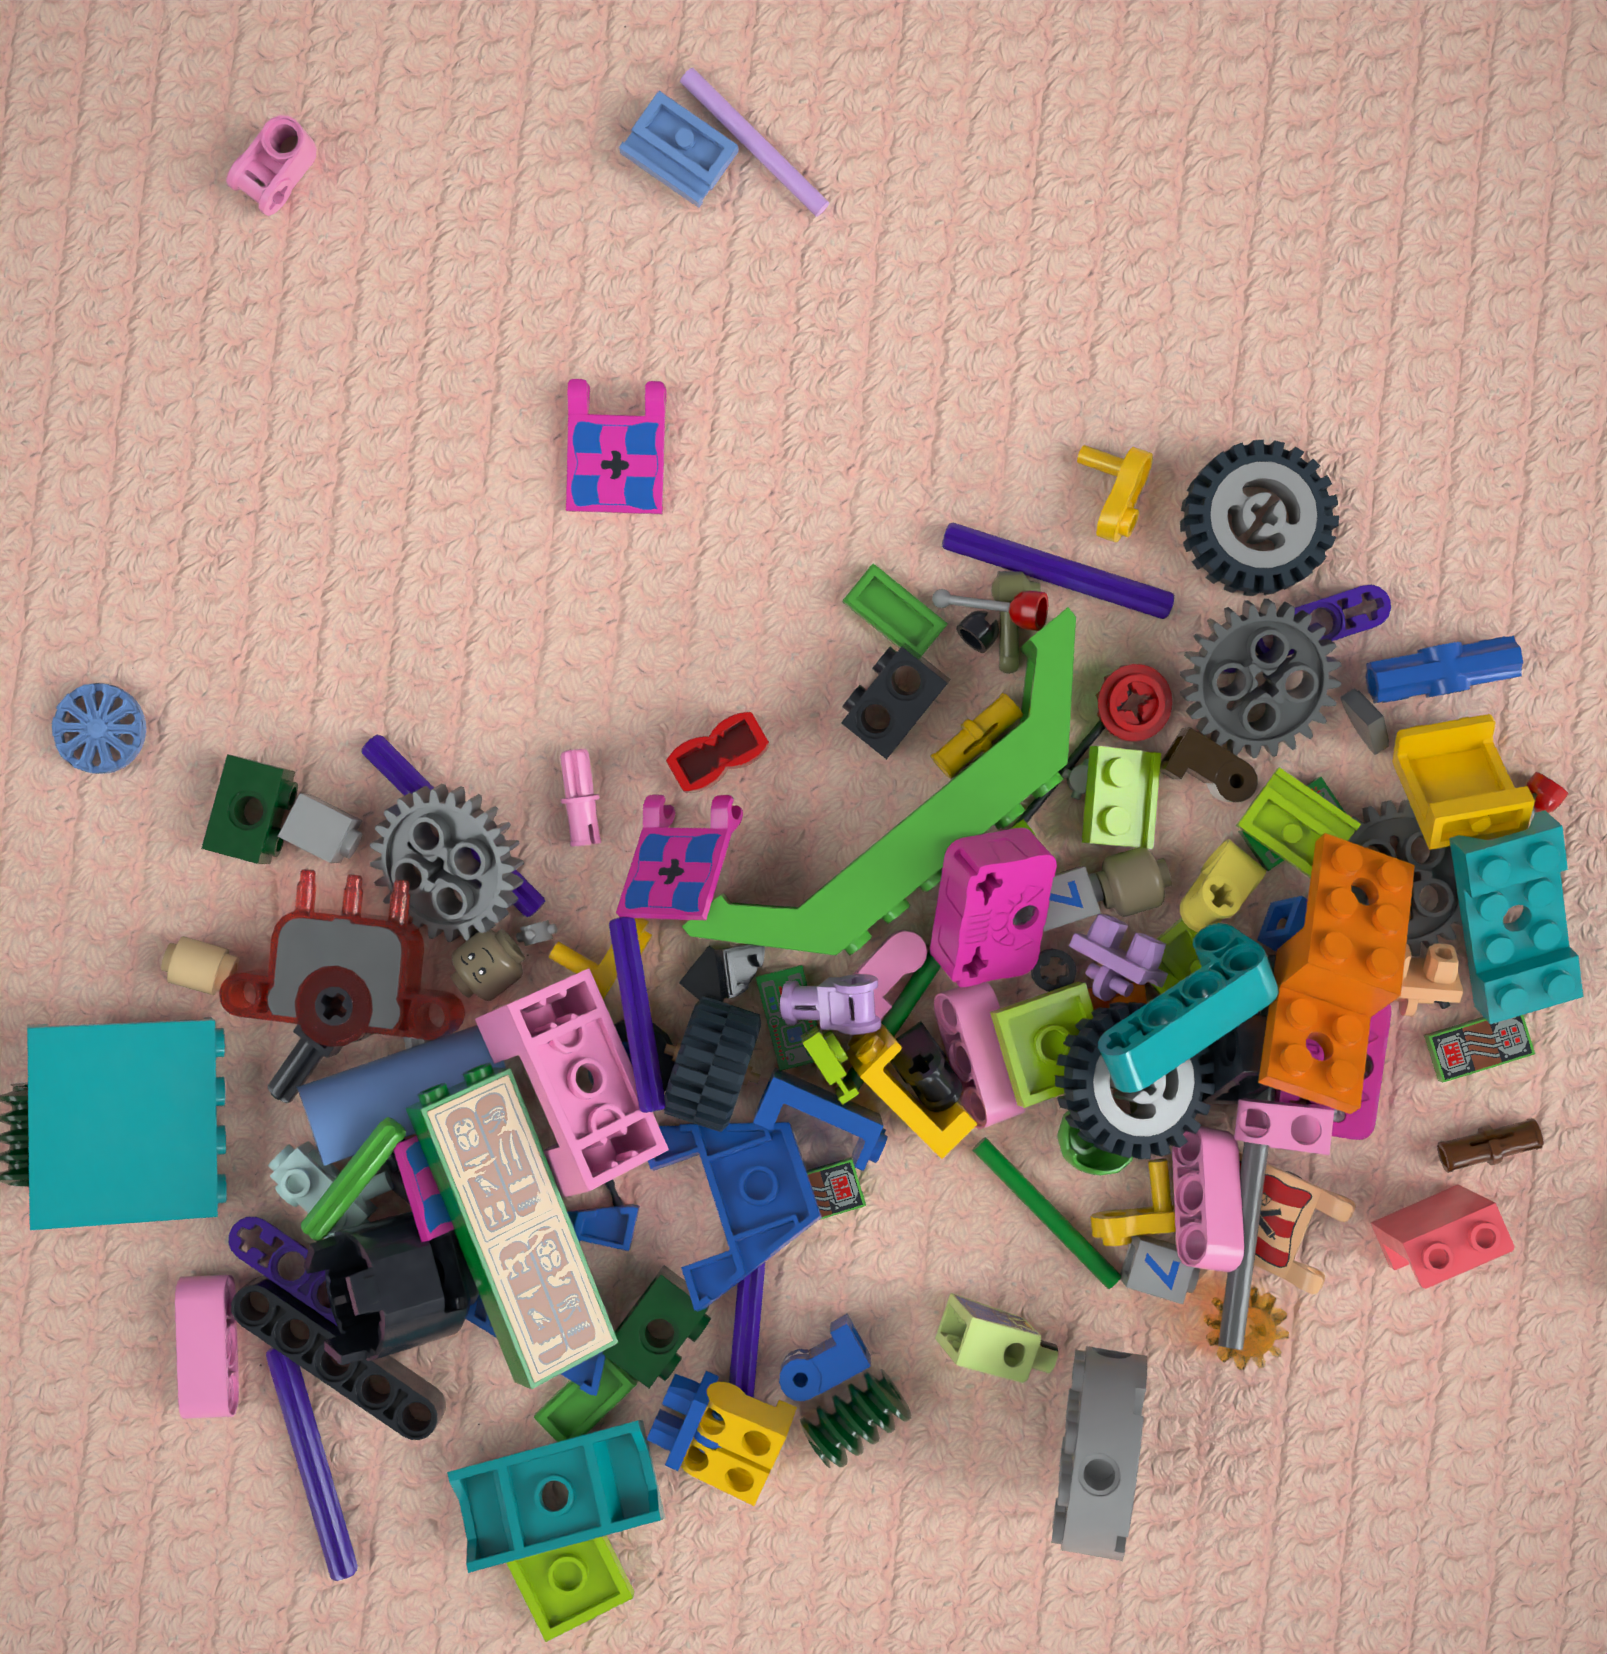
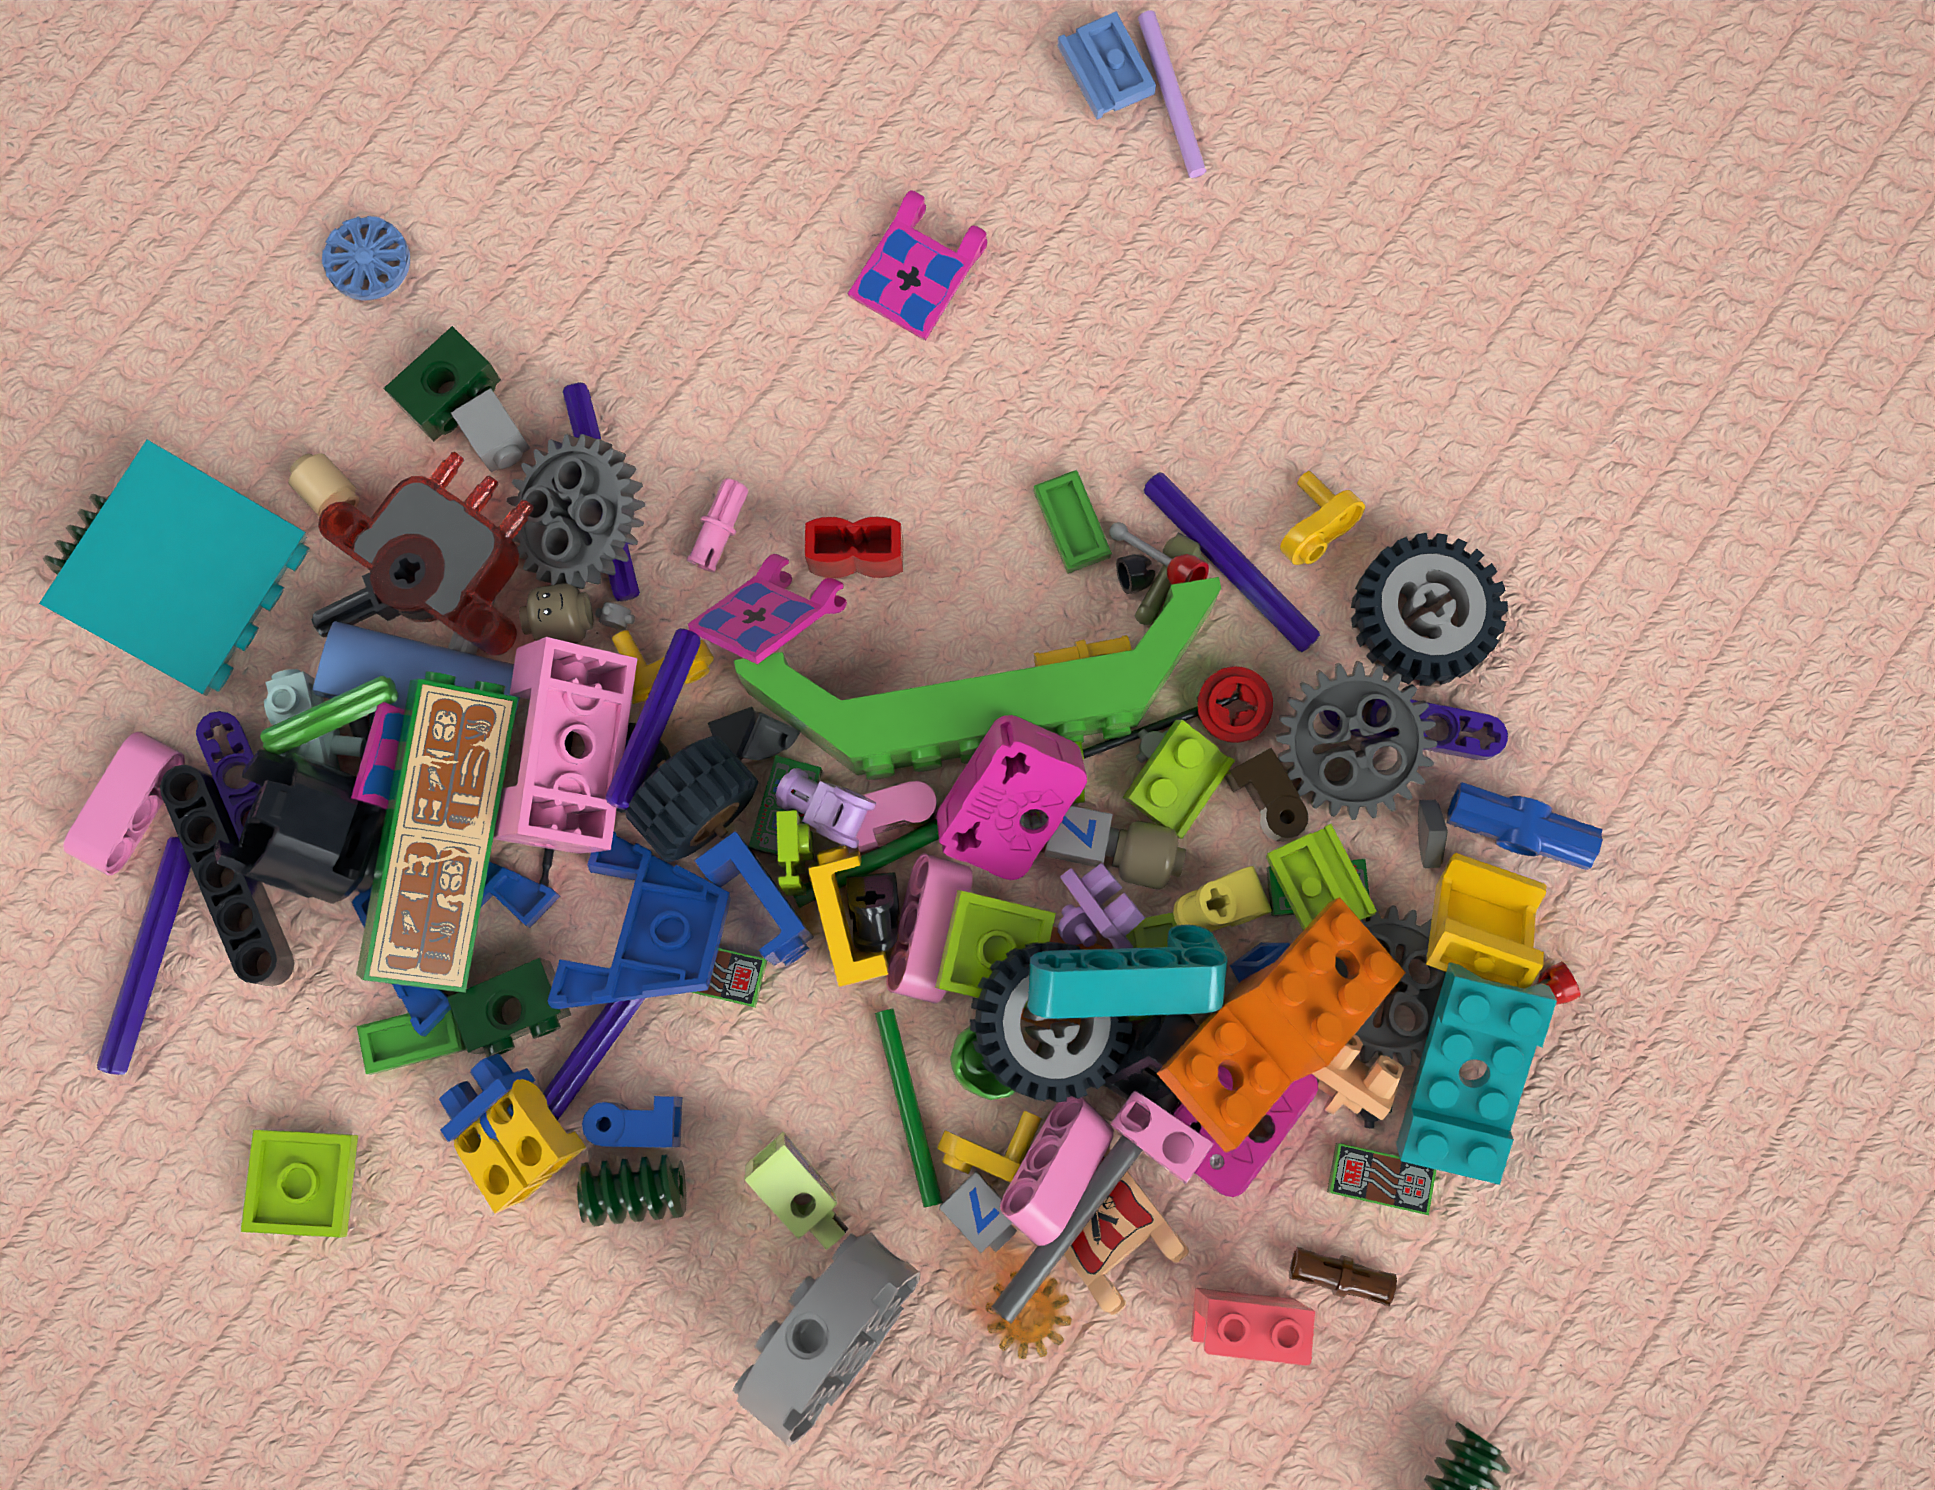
camera: 30 degrees right, 10 degrees down
teal piece [447,1420,666,1573] -> none
black brick [841,643,951,760] -> none
black bush [1031,948,1077,992] -> none

